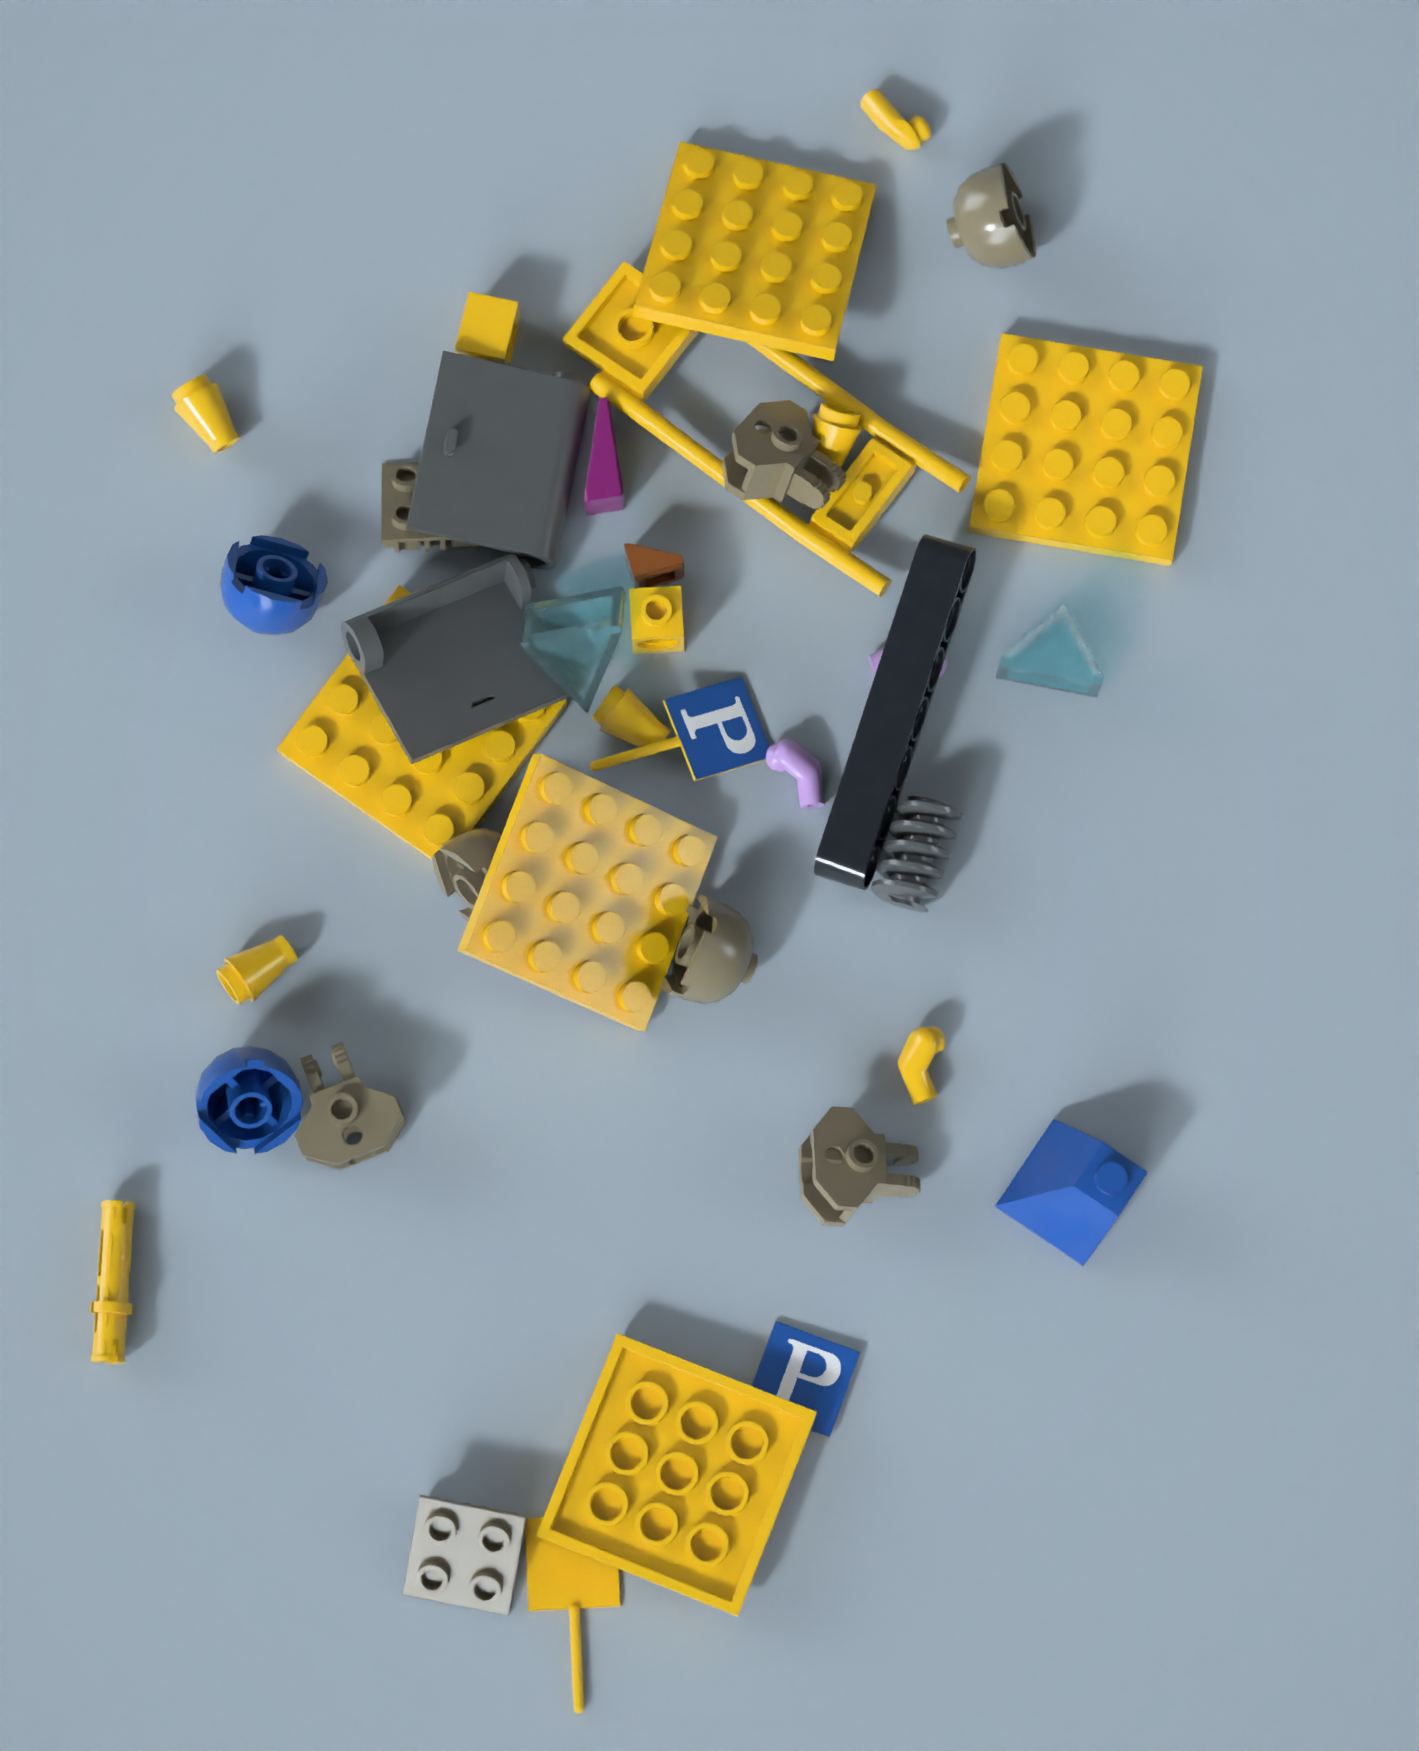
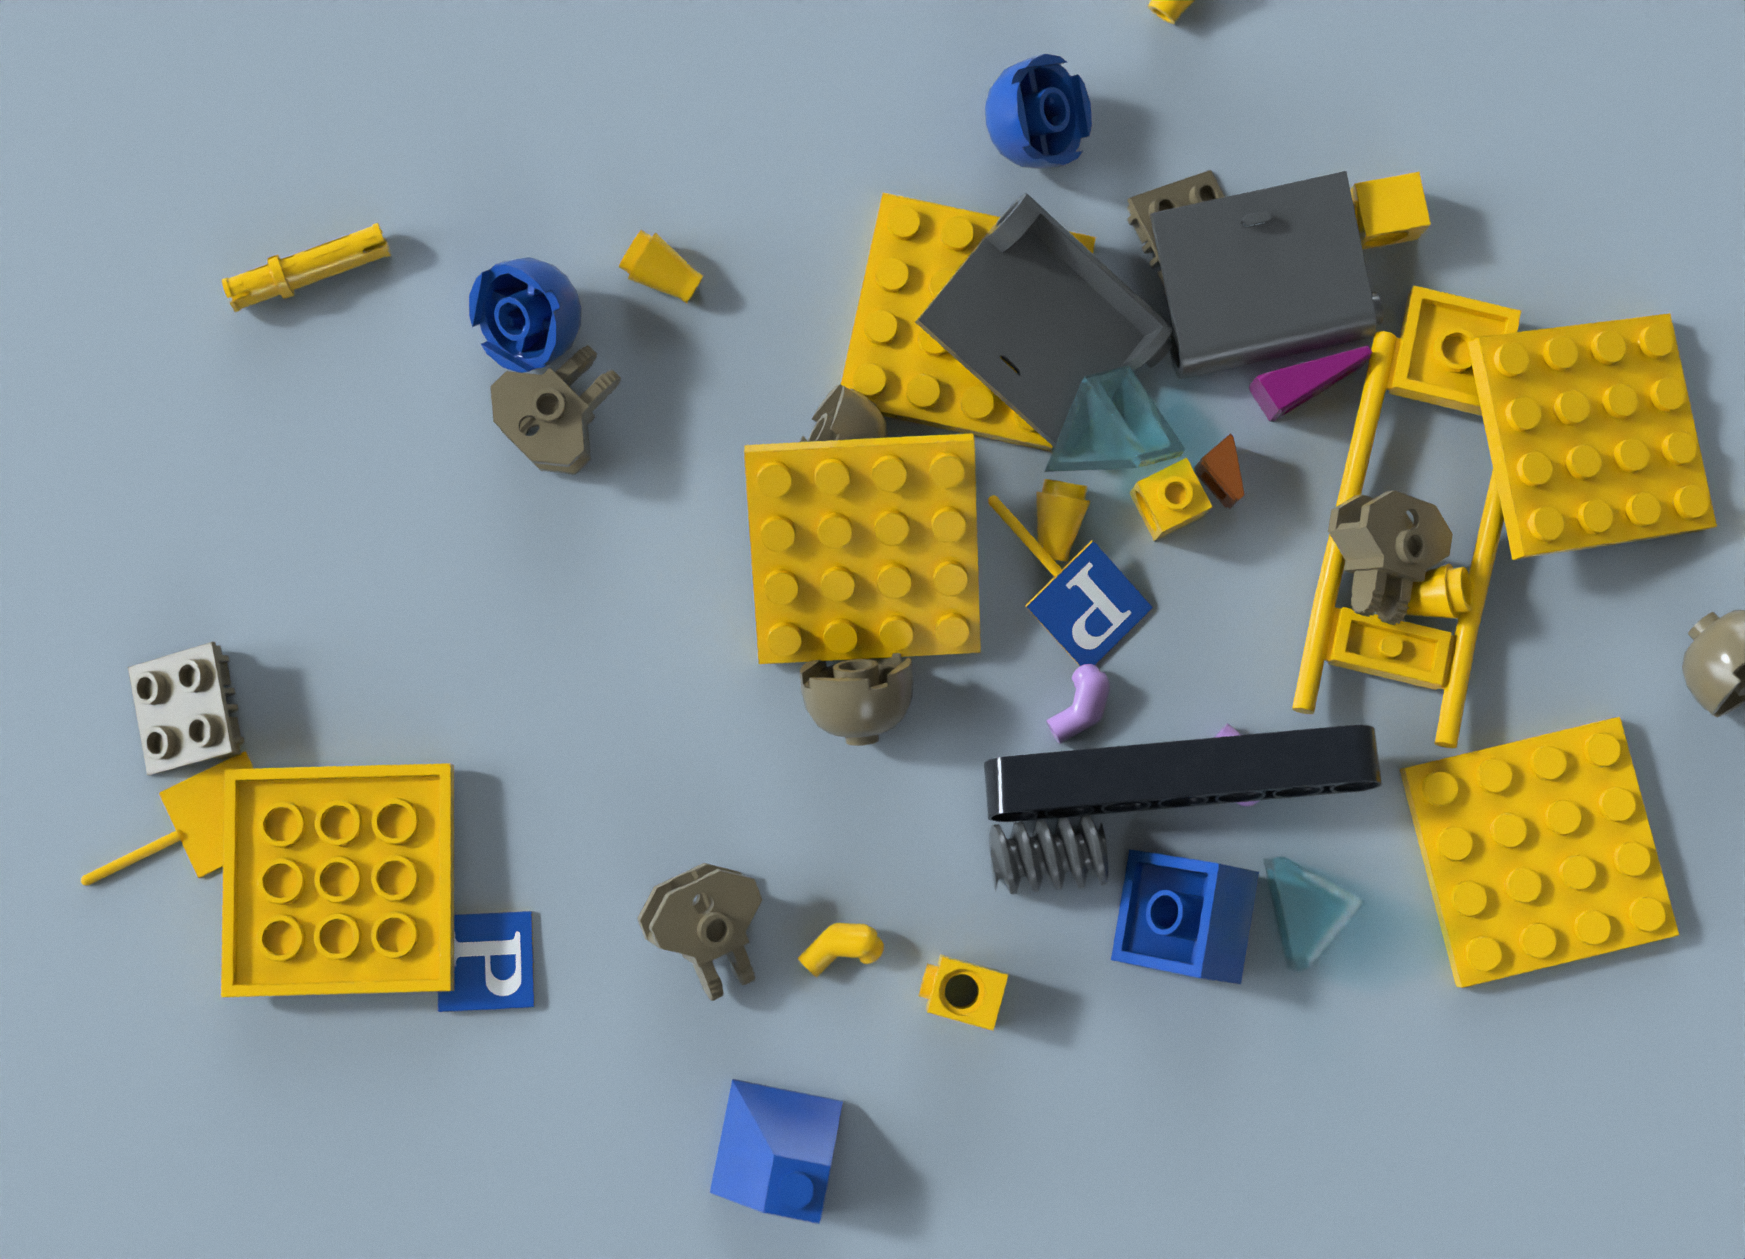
camera: 65 degrees right, 5 degrees up
none -> yellow brick [918,954,1008,1031]
none -> blue slope [1111,849,1259,984]

